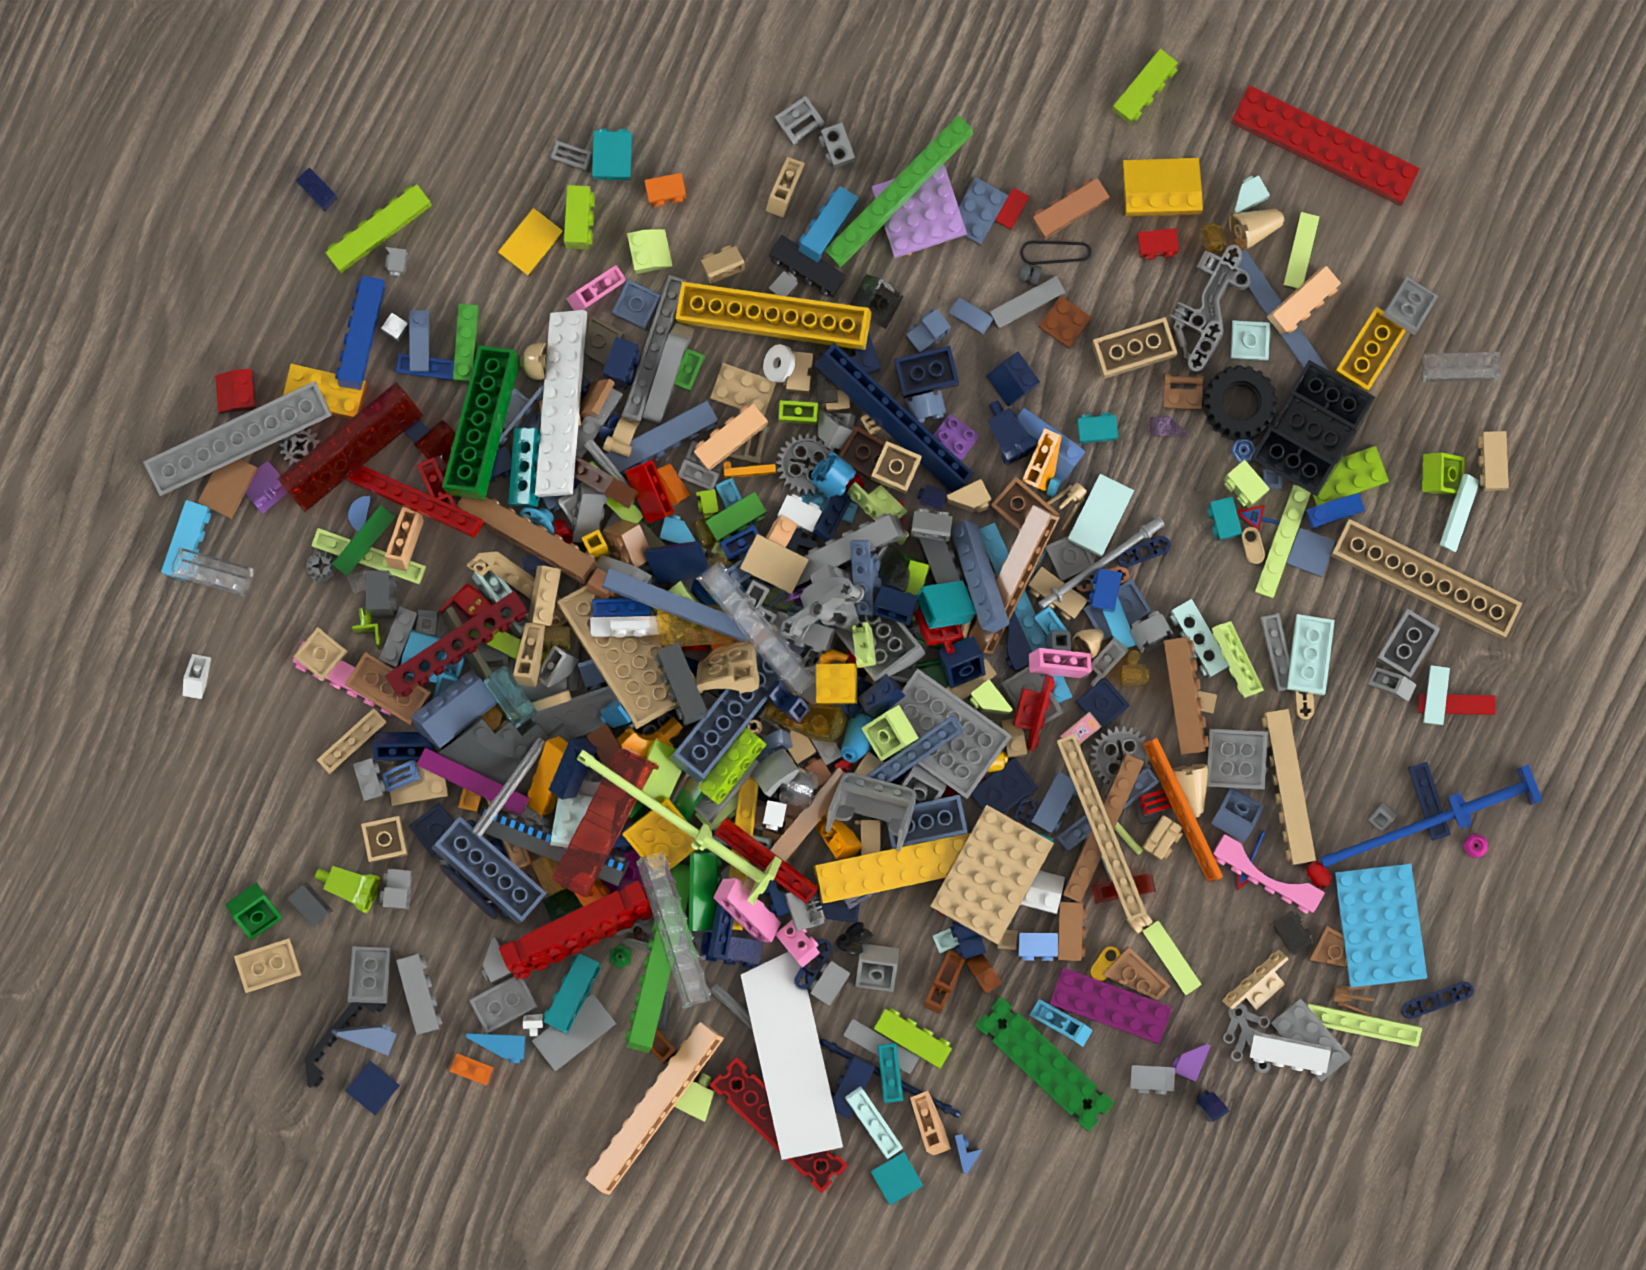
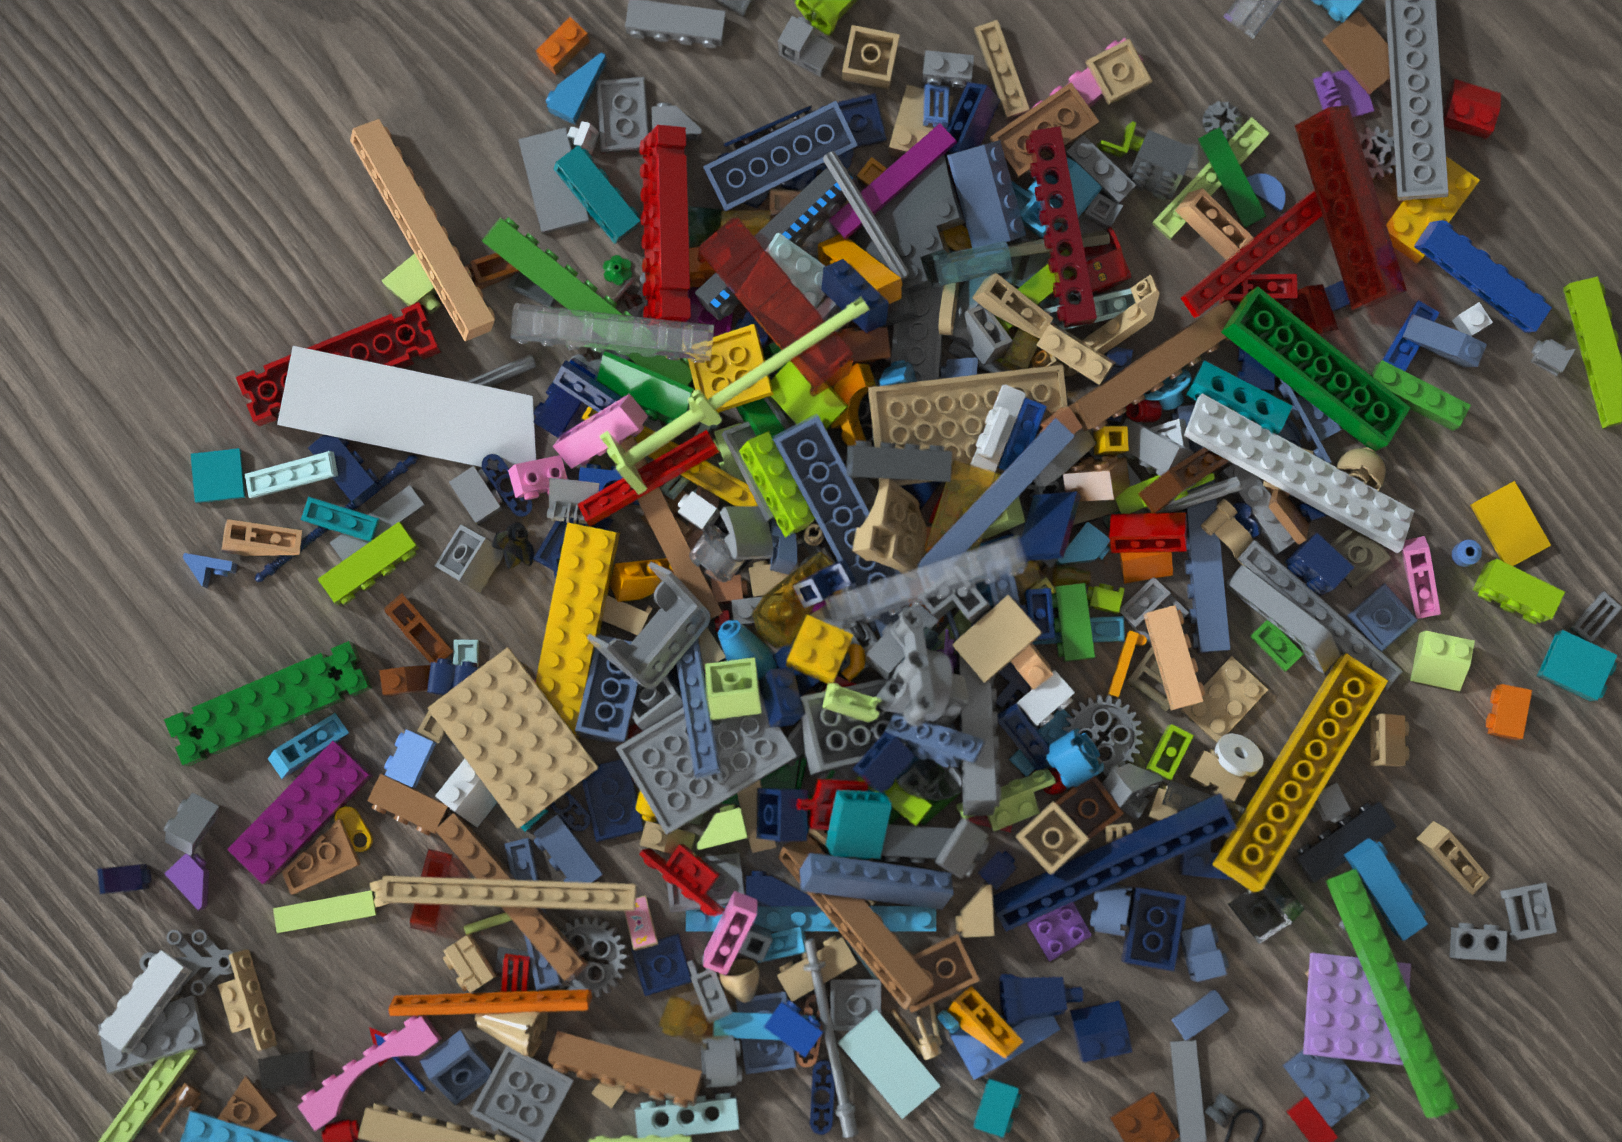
camera: 120 degrees right, 0 degrees up
none -> medium blue brick [1452,540,1482,567]

